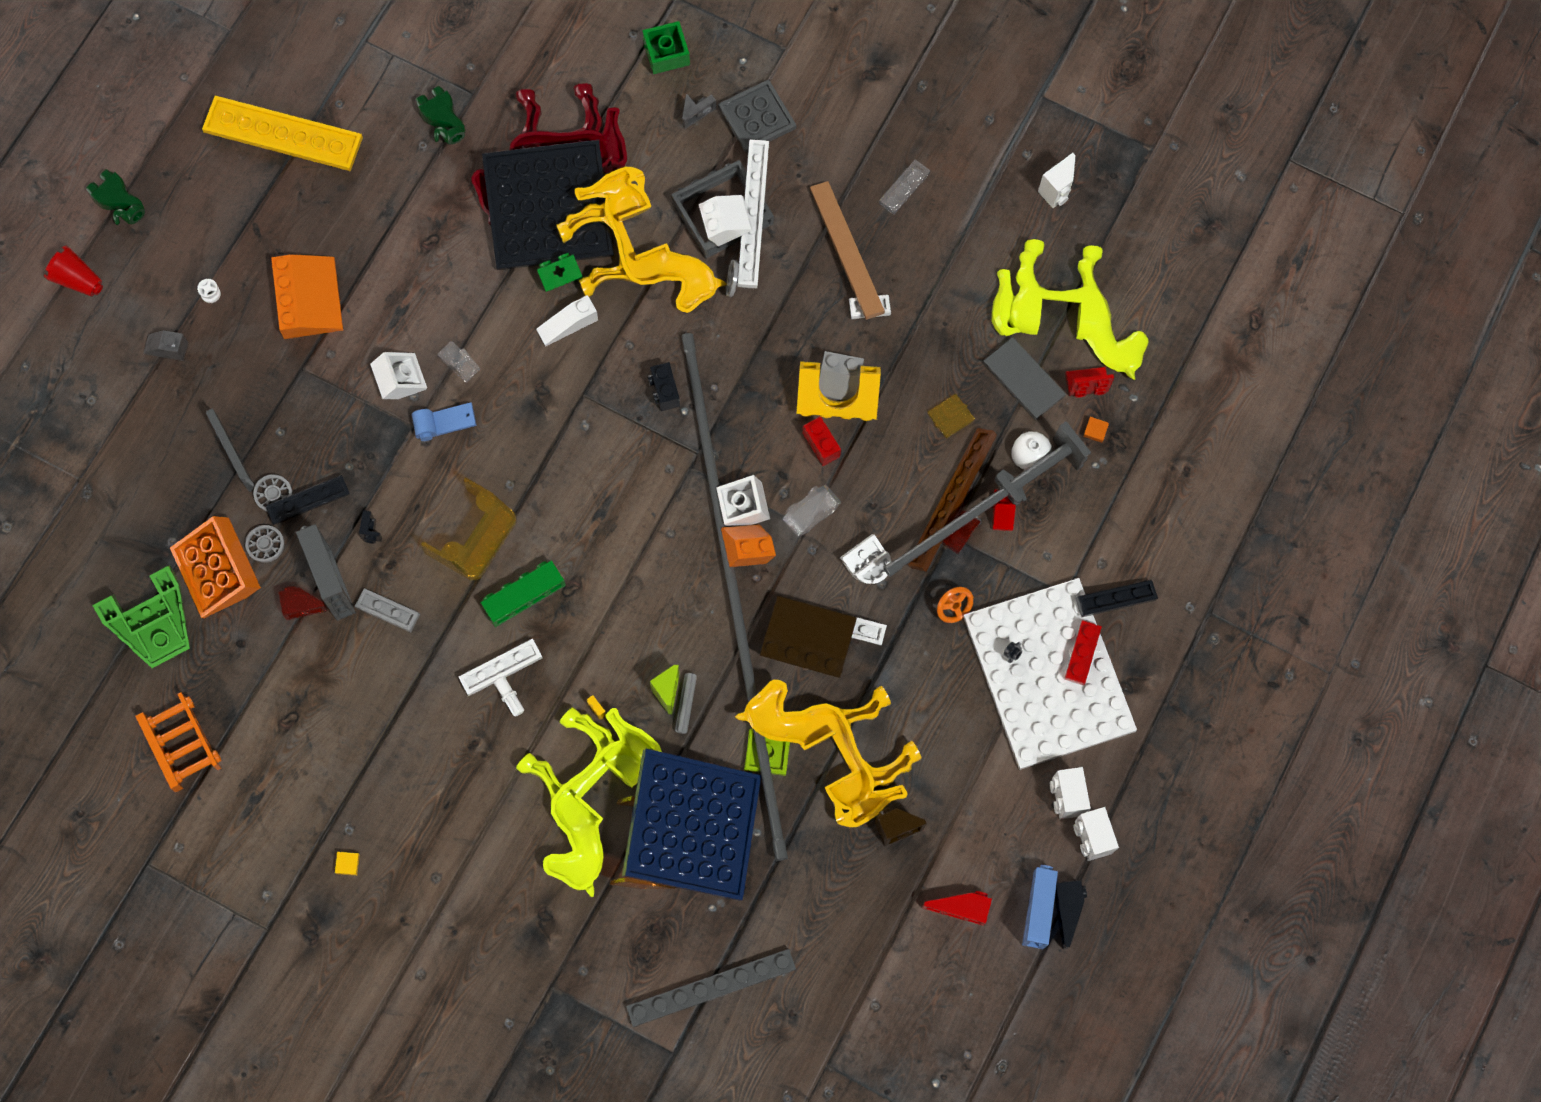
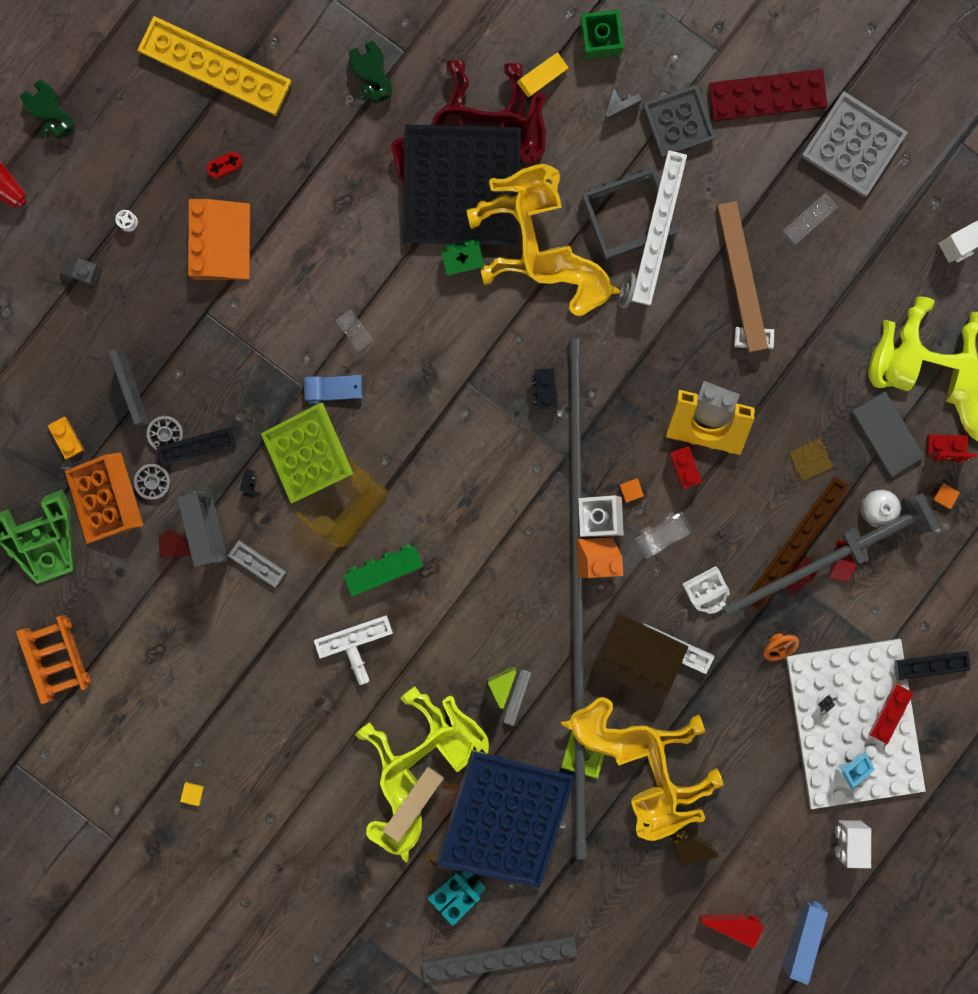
camera: 15 degrees right, 15 degrees up
white slope [370,352,427,399] -> none
white slope [536,295,598,347] -> none
yellow tile [587,695,606,720] -> none
white slope [699,195,753,246] -> none
black slope [1055,880,1087,950] -> none
white brick [1073,807,1119,861] -> none
none -> light orange plate [48,417,84,460]
none -> red beam [207,152,243,179]
none -> lime plate [261,403,353,504]
none -> tan tile [383,766,444,842]
none -> teal hips [427,870,486,926]
none -> yellow tile [517,52,569,98]
none -> orange tile [619,478,644,503]
none -> dark red plate [709,69,828,122]
none -> light grey plate [801,91,908,198]
none -> medium azure slope [839,753,875,789]

